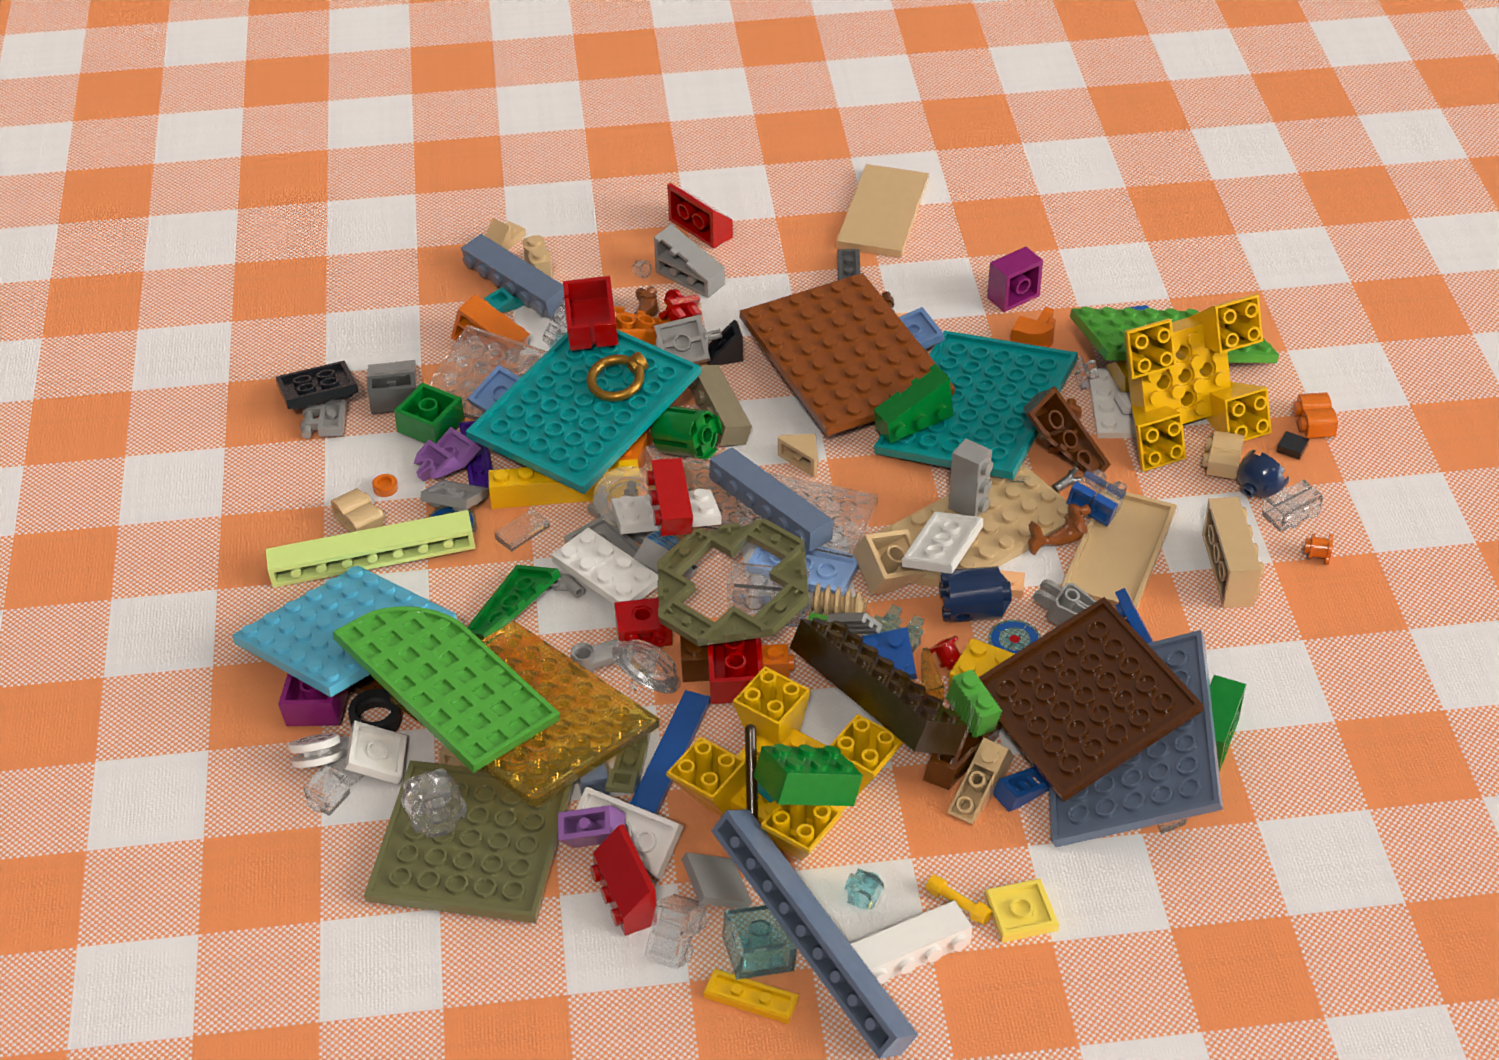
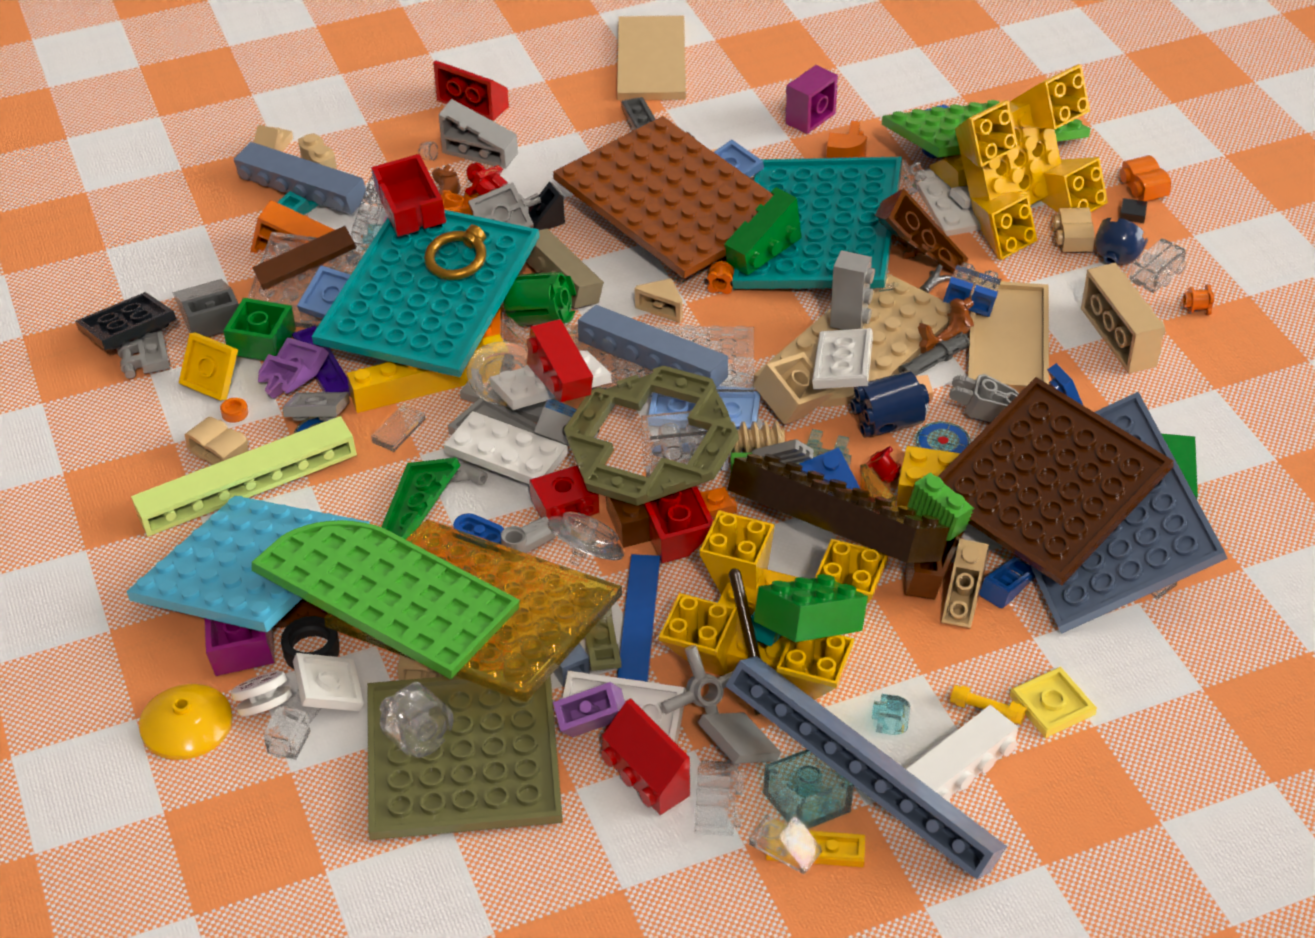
camera: 15 degrees left, 0 degrees up
none -> yellow dish [139,684,233,760]
none -> yellow tile [178,333,238,401]
none -> reddish brown tile [252,226,356,290]
none -> blue plate [453,513,504,552]
none -> light grey bar [661,645,734,714]
none -> orange brick [707,261,734,294]
none -> clear slope [749,815,822,875]
none -> dark grey pin [899,332,970,376]

